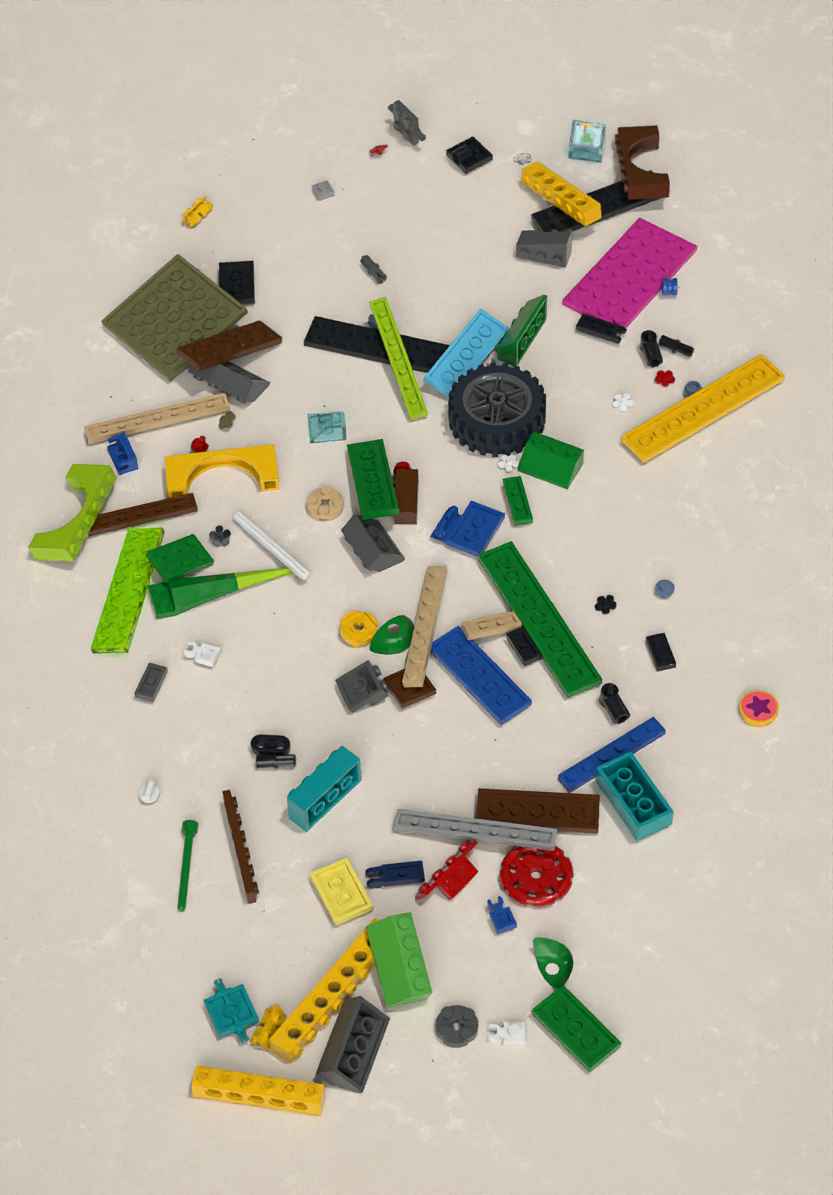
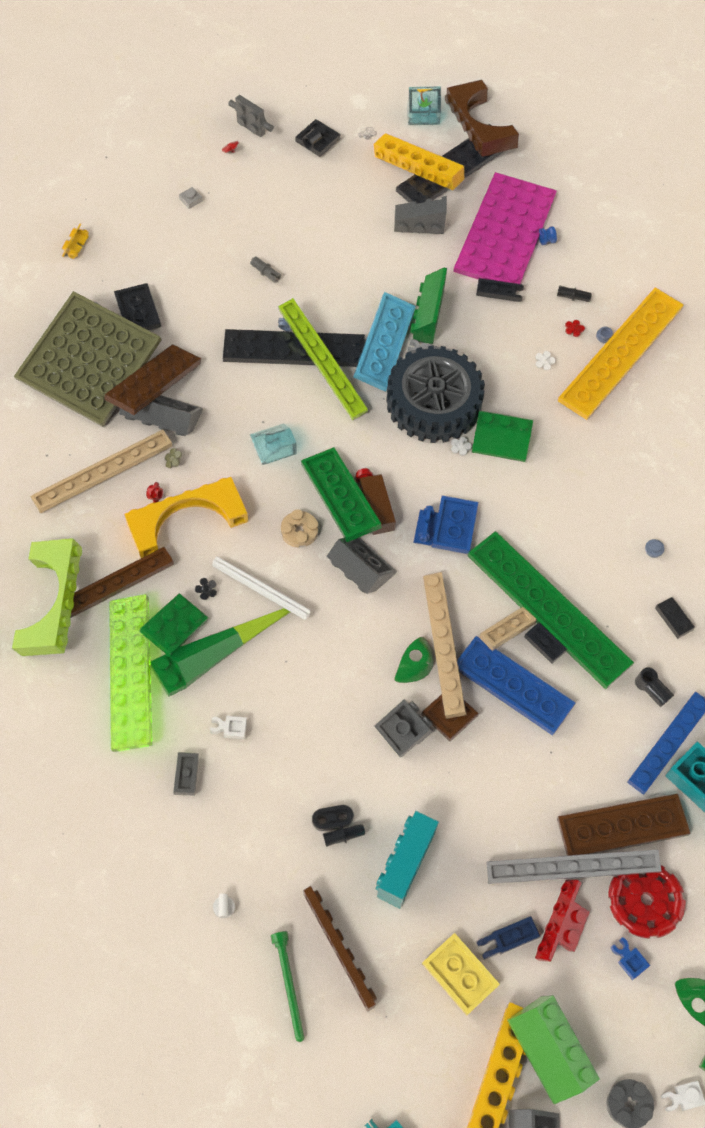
camera: 20 degrees left, 10 degrees up
blue hinge [107,432,138,475] -> none
yellow plate [340,610,378,648] -> none
green plate [503,476,533,526] -> none
black plant [595,595,617,614] -> none
black piece [640,330,663,368] -> none

